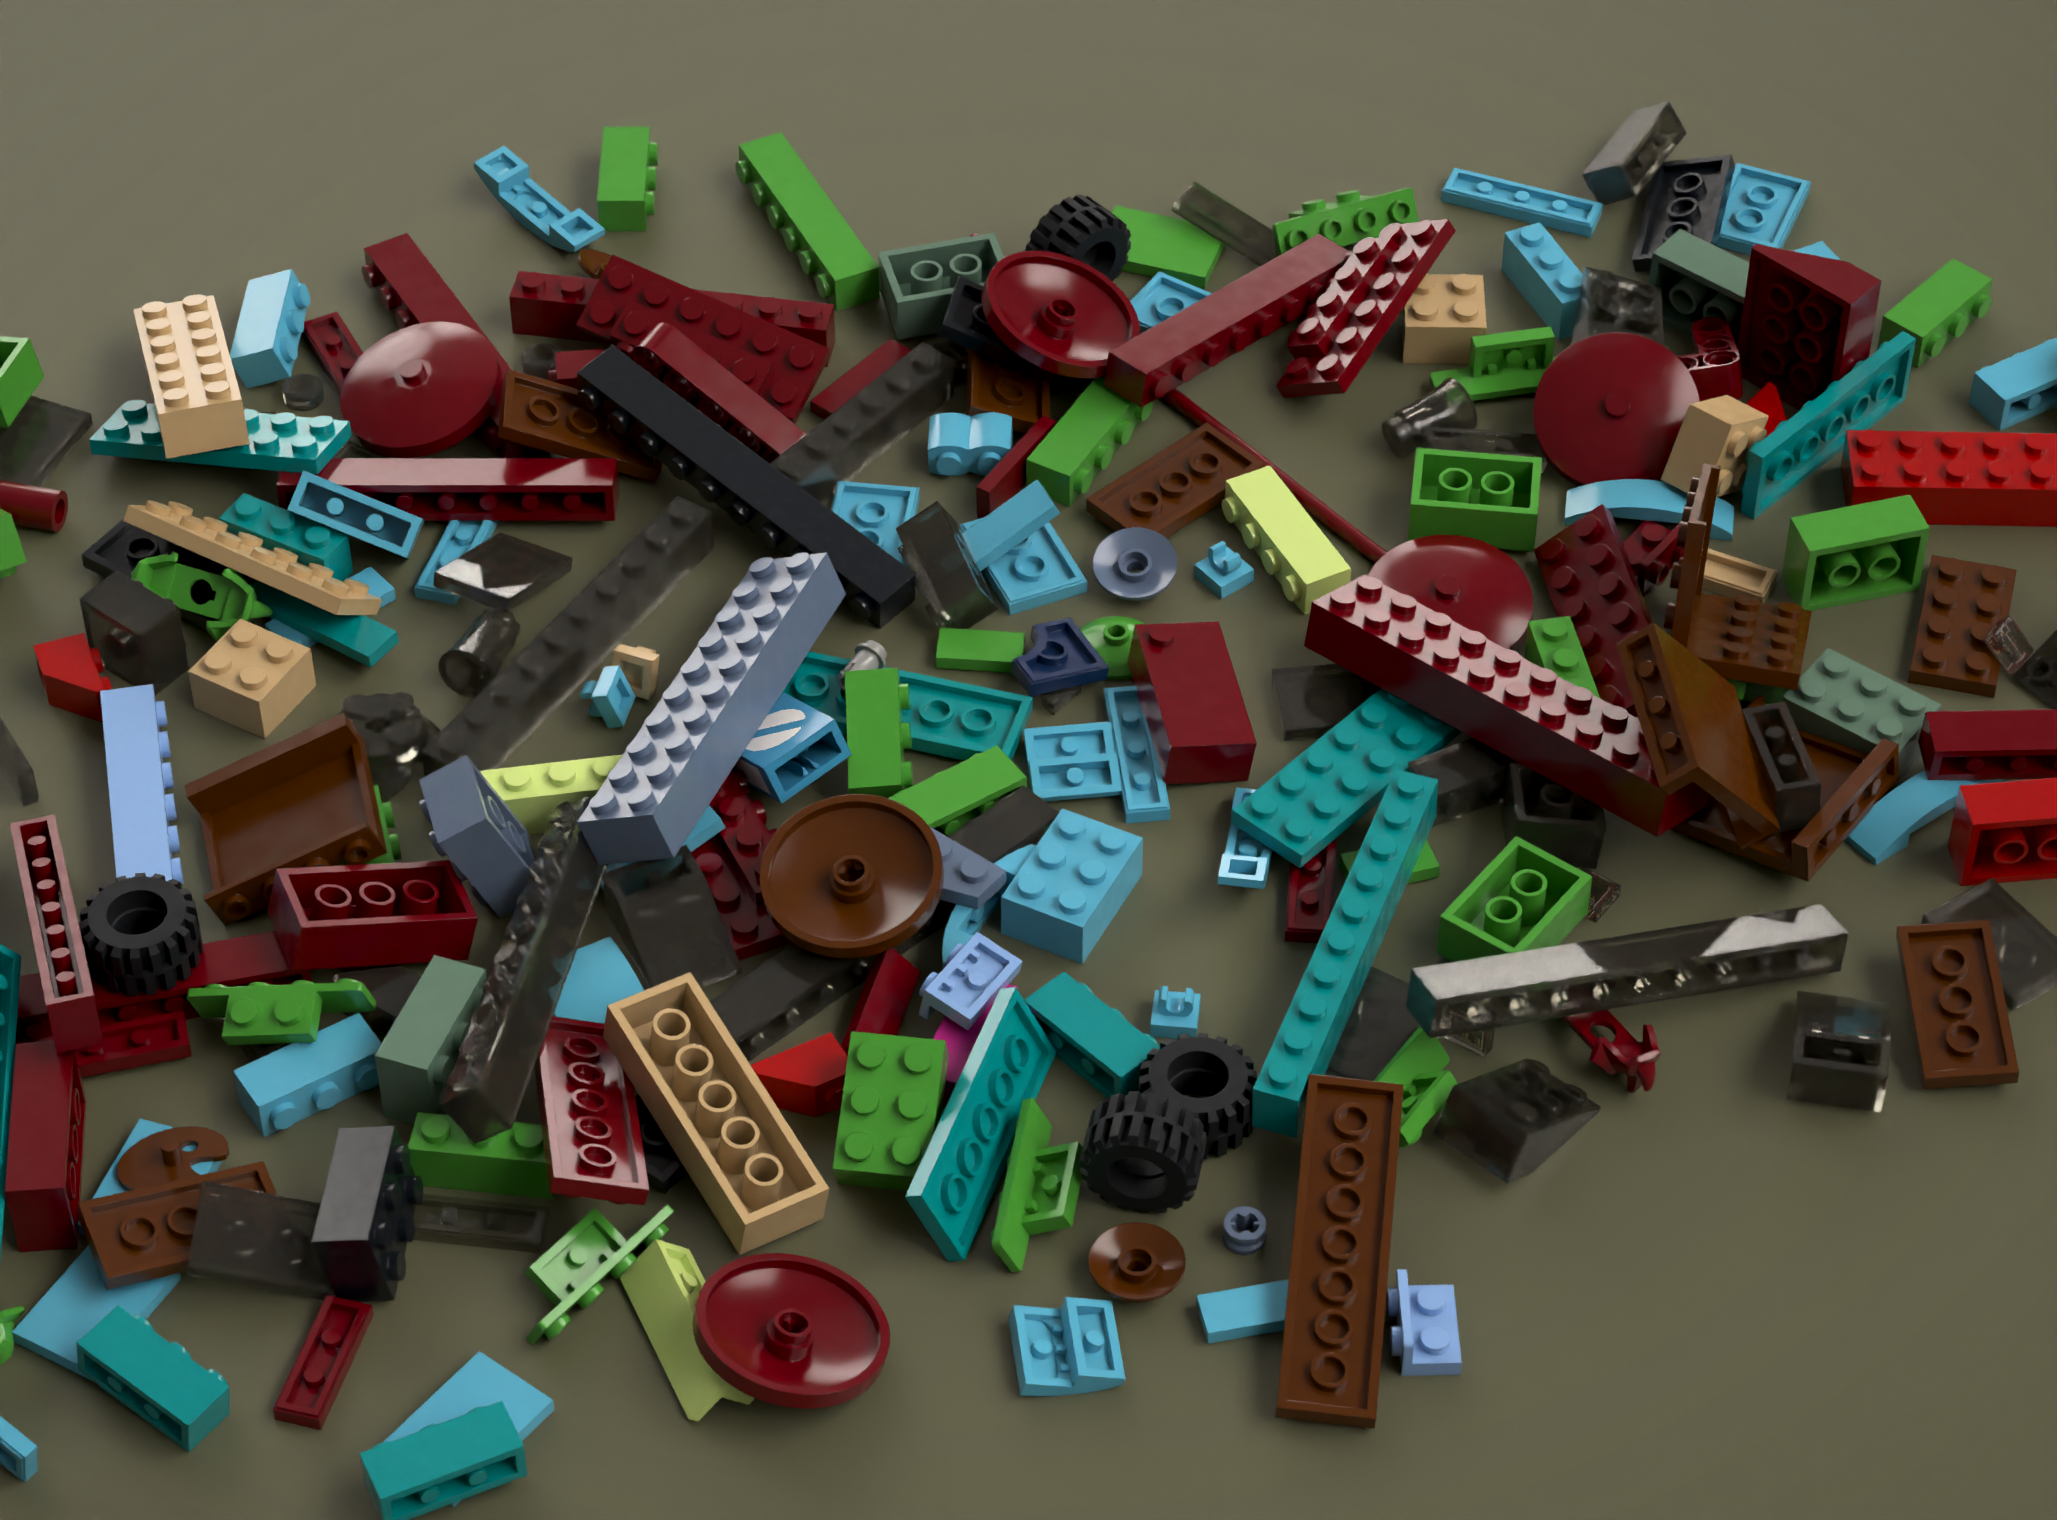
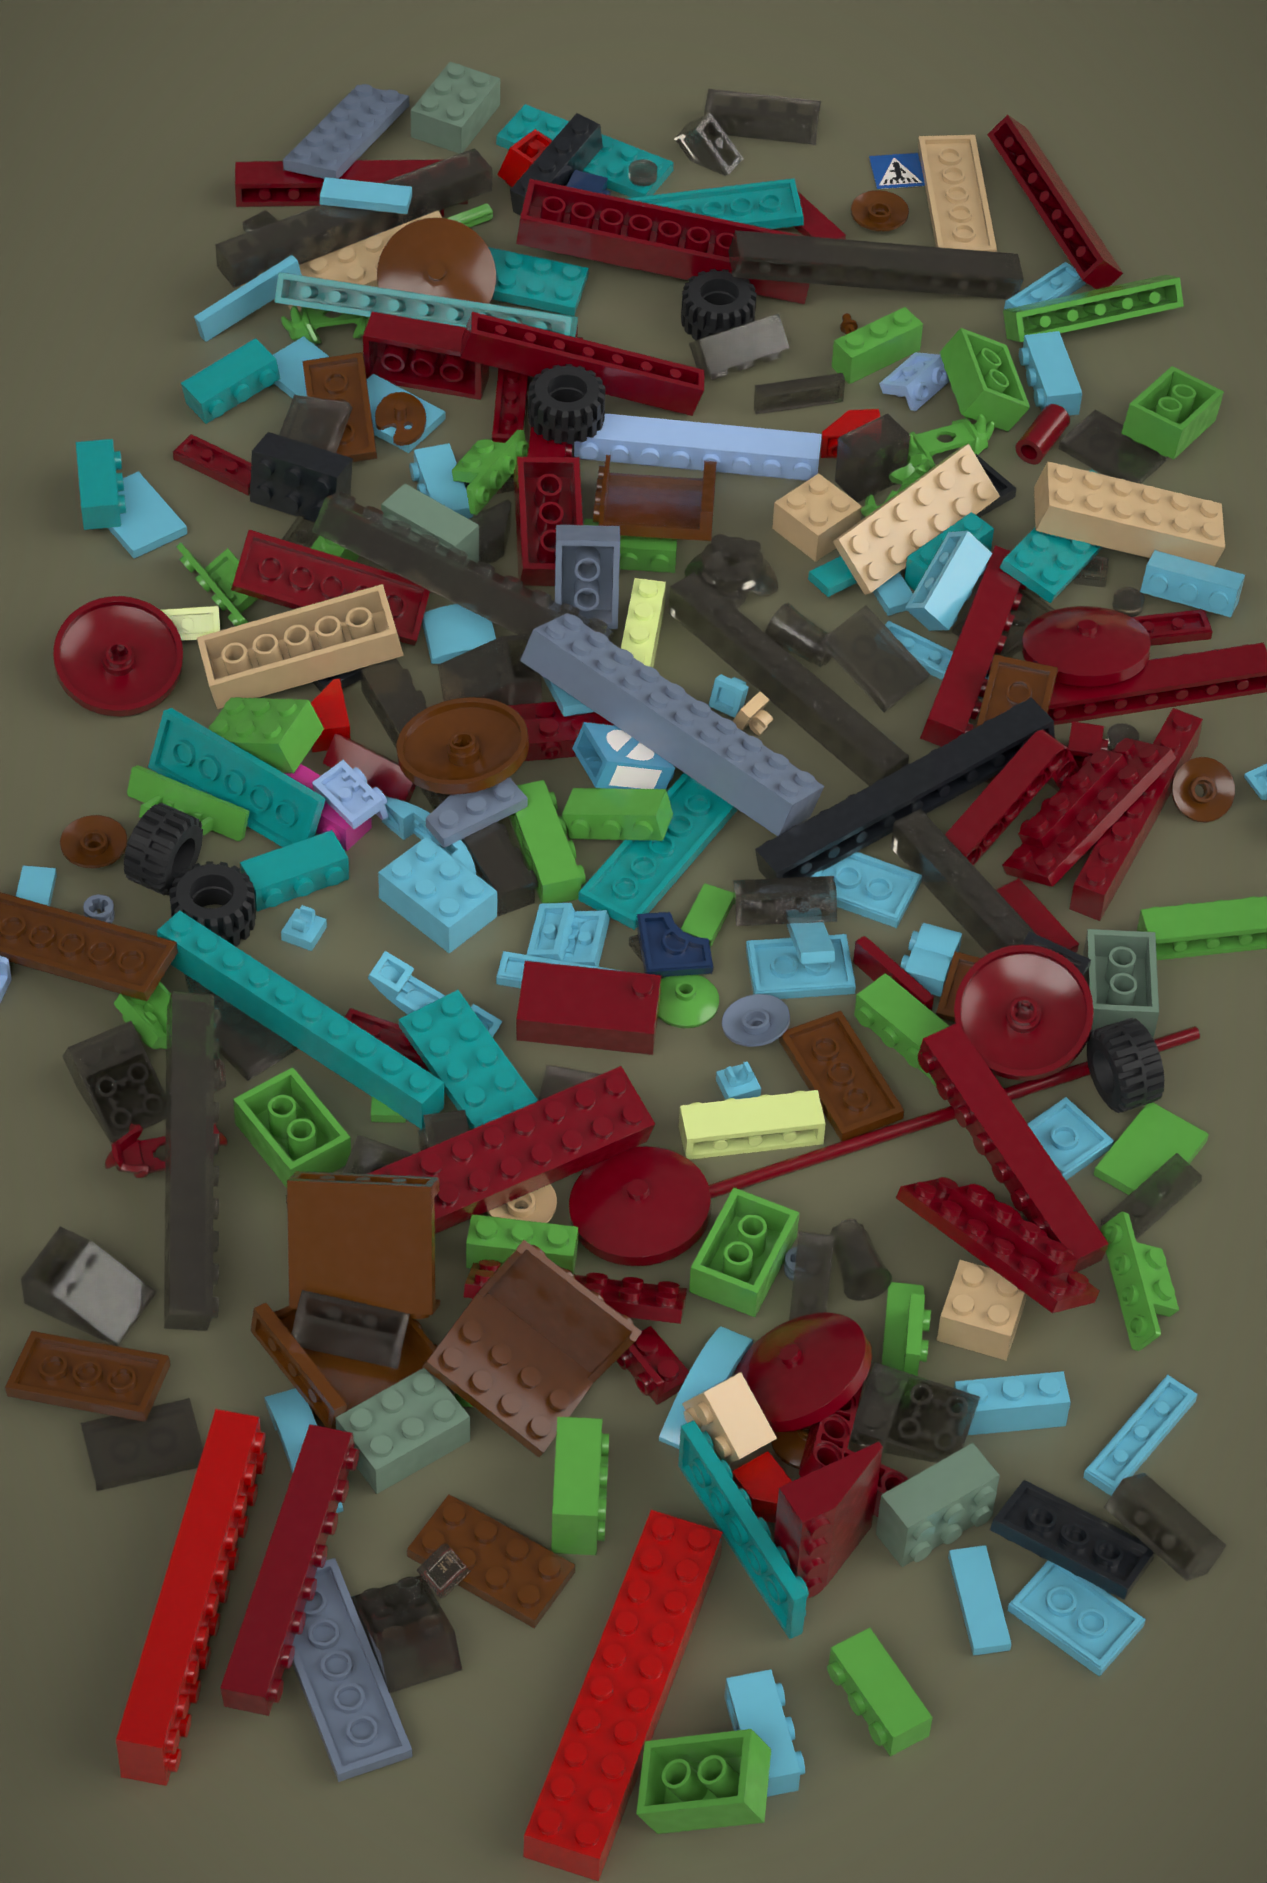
camera: 105 degrees right, 5 degrees up
light grey pin [836,640,887,691] -> none
medium azure slope [1008,1297,1126,1396] -> none
tan tile [1702,548,1778,603] -> none
none -> bright green piece [896,414,994,466]

